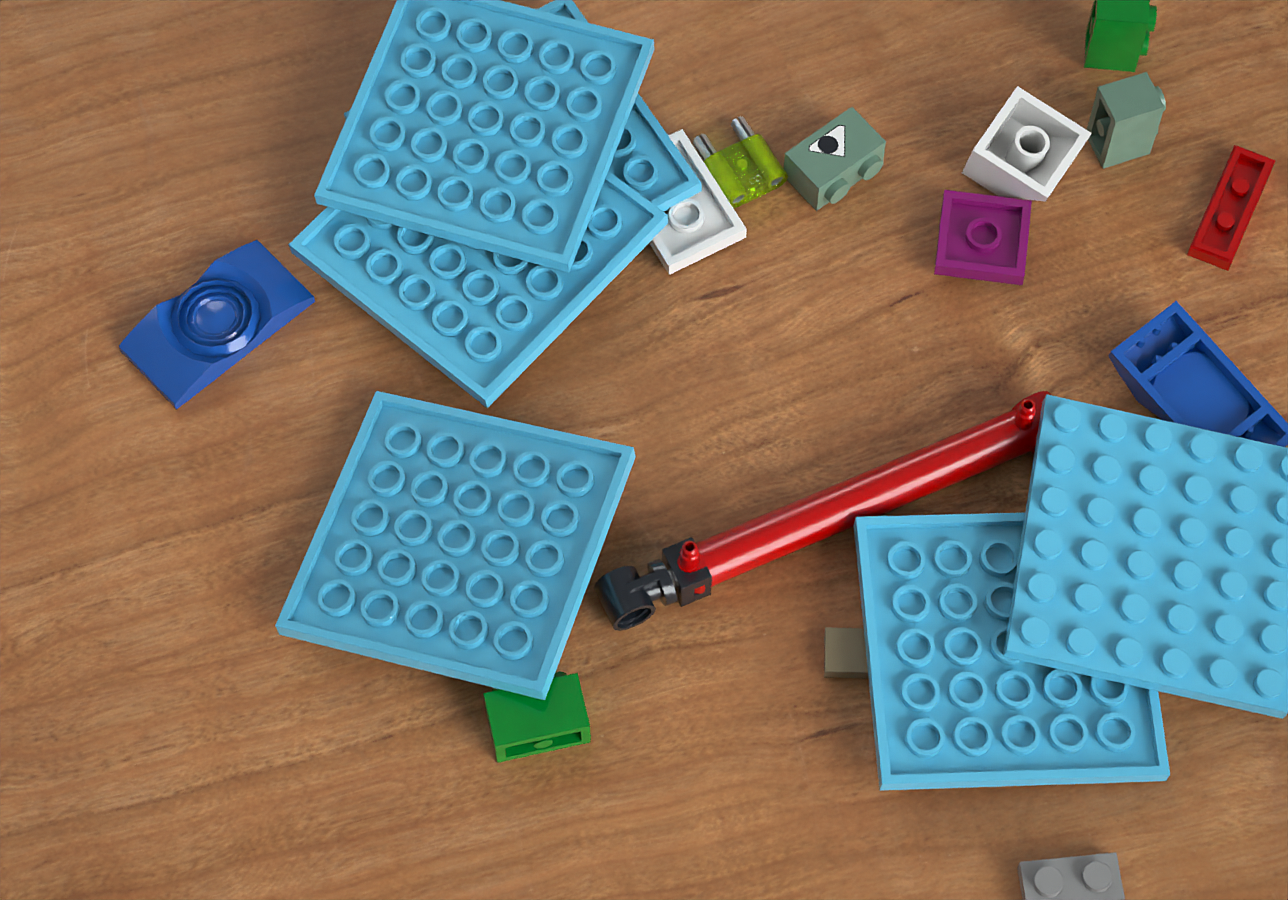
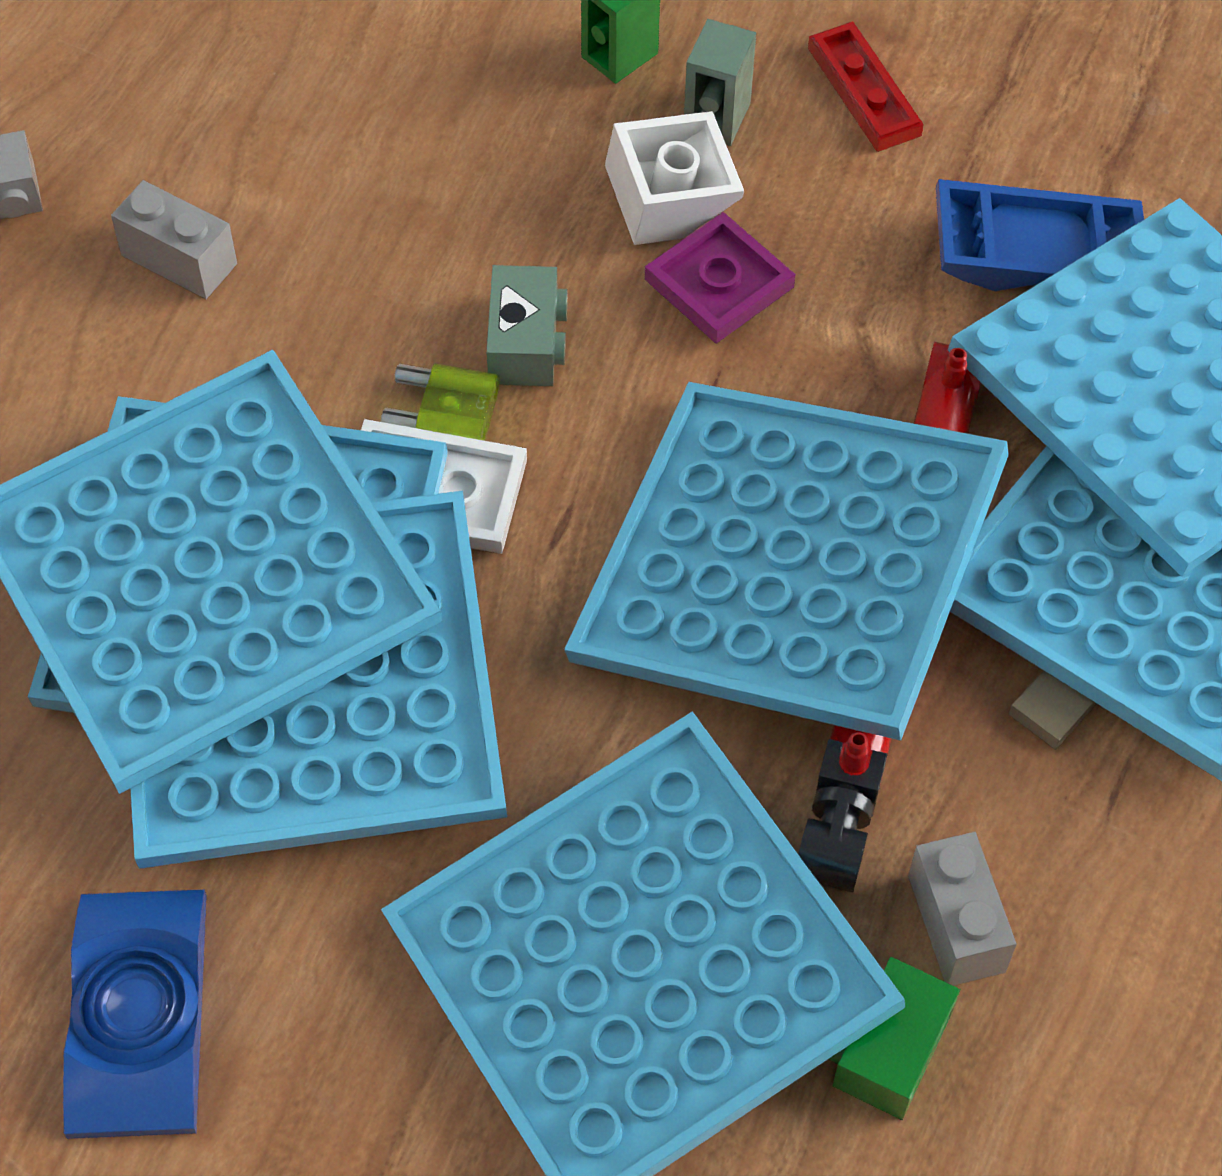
camera: 50 degrees left, 5 degrees down
none -> medium azure plate [564,382,1009,741]
none -> light grey brick [908,832,1017,986]

